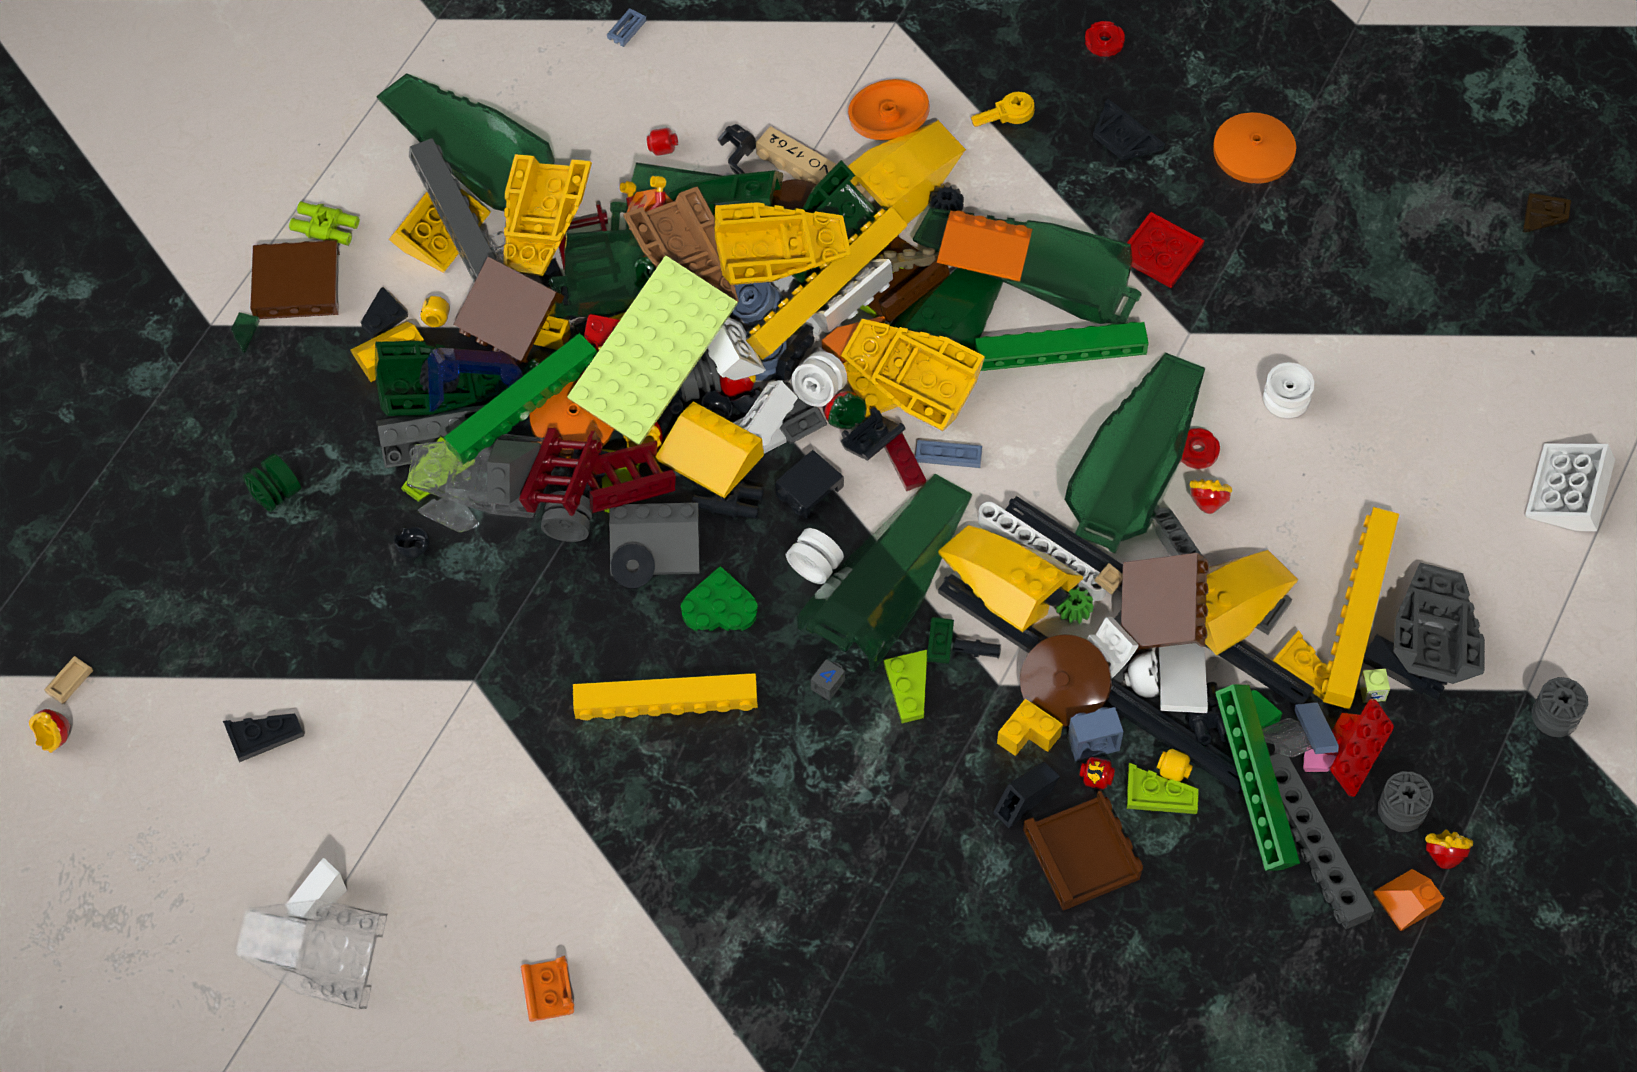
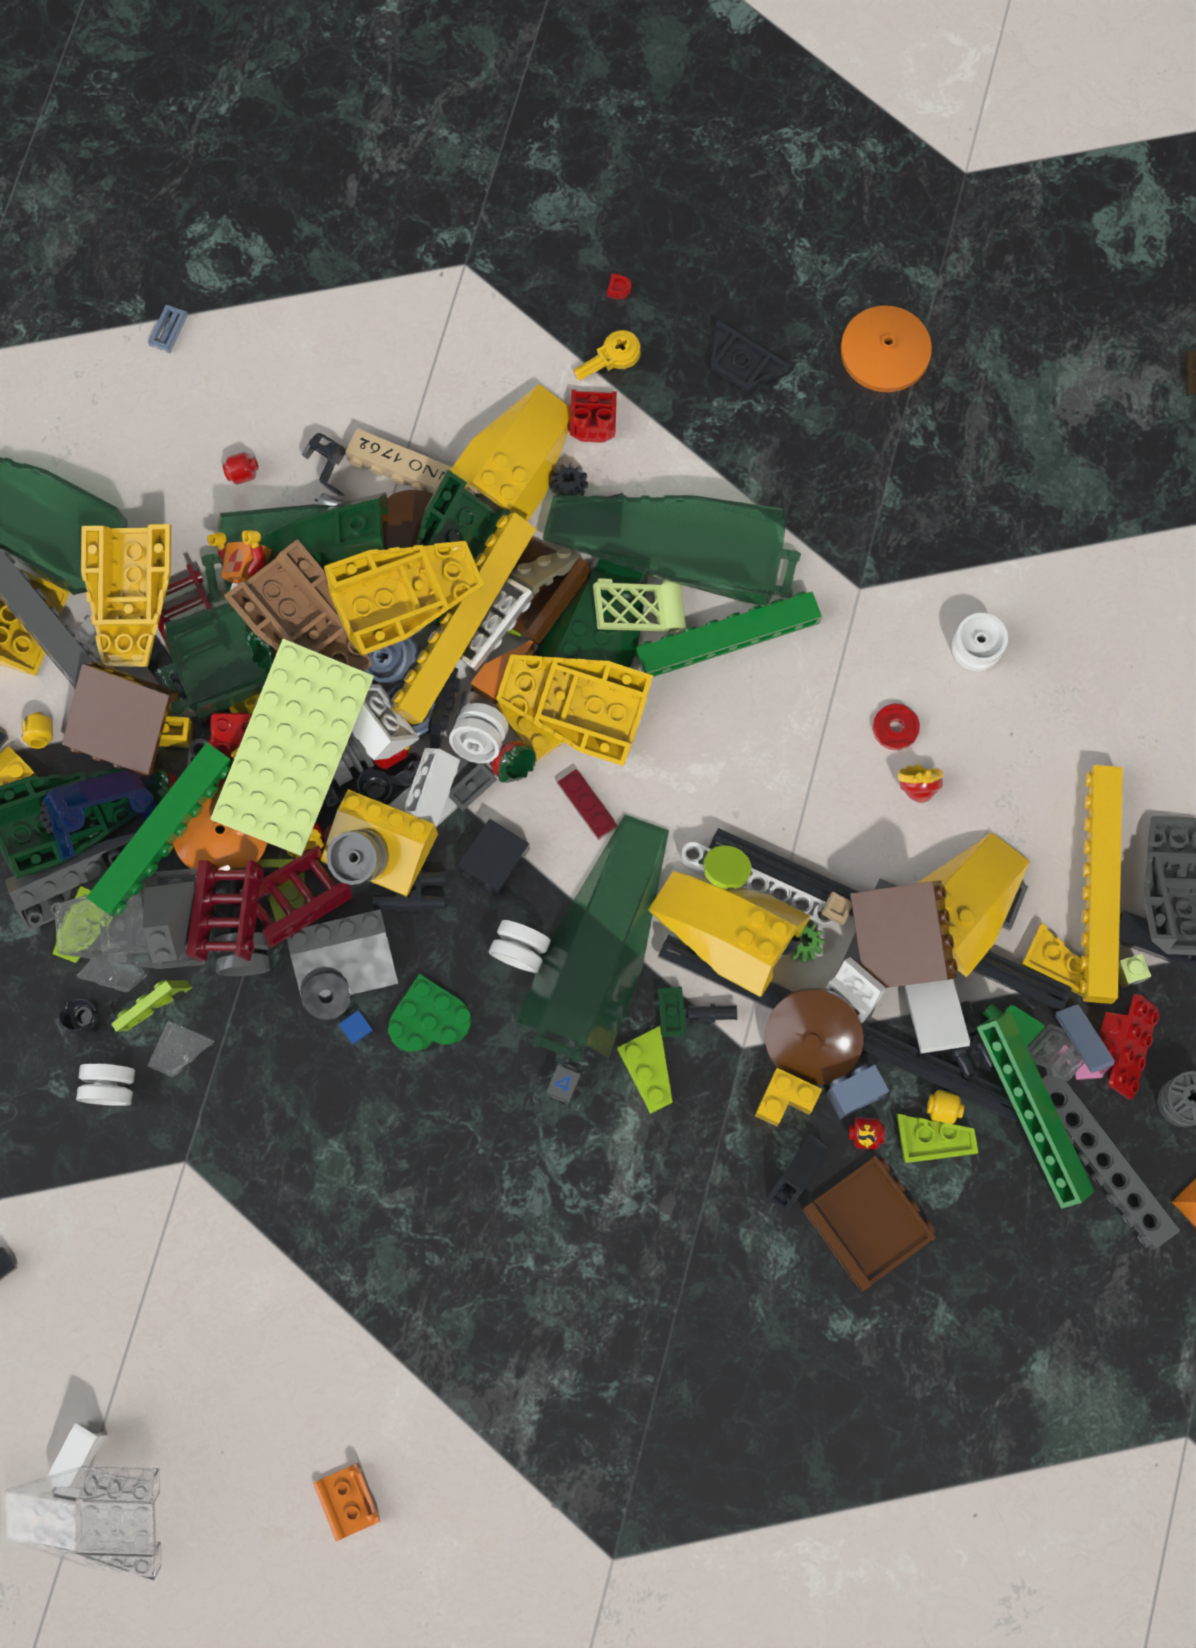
camera: 15 degrees left, 15 degrees up
yellow brick [573,673,758,720] -> none
black piece [840,407,906,461] -> none
orange dish [848,79,930,140] -> none
sand blue tile [916,440,982,468] -> none
orange slope [937,211,1033,282] -> none
clear green windscreen [1064,353,1205,554] -> none
red tile [1085,21,1125,57] -> none
red plate [1118,212,1205,288] -> none
white cylinder [1125,651,1160,697] -> none
dark grey beam [1153,508,1203,556] -> none
none -> white wheel [76,1064,135,1106]
none -> lime wing [112,979,193,1032]
none -> clear slope [147,1021,214,1078]
none -> wheel [327,828,389,885]
none -> blue tile [339,1010,373,1045]
none -> red slope [570,389,617,443]
none -> yellowish green piece [593,579,686,634]
none -> red tile [607,273,631,299]
none -> lime tile [703,845,751,889]

